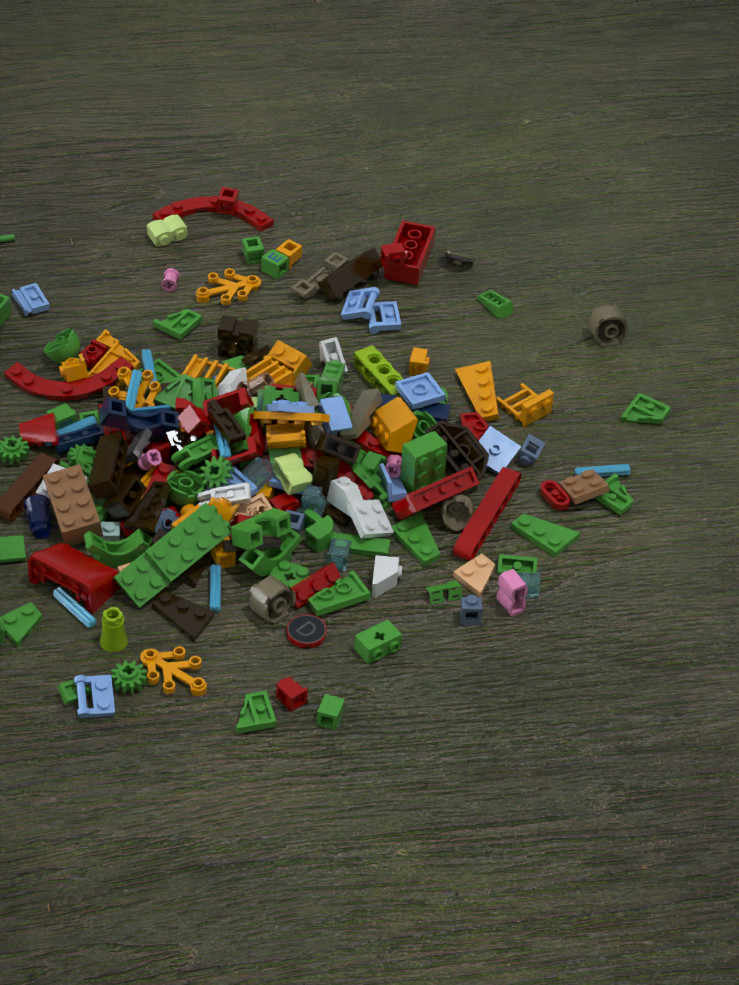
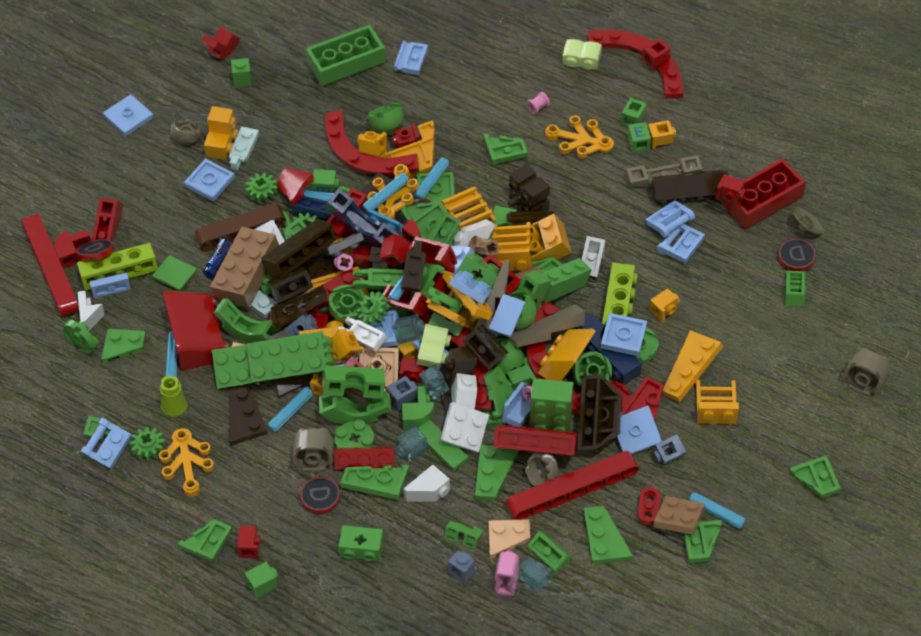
camera: 45 degrees right, 10 degrees up
none -> bright green plate [426,286,463,314]
none -> black tile [778,239,816,271]

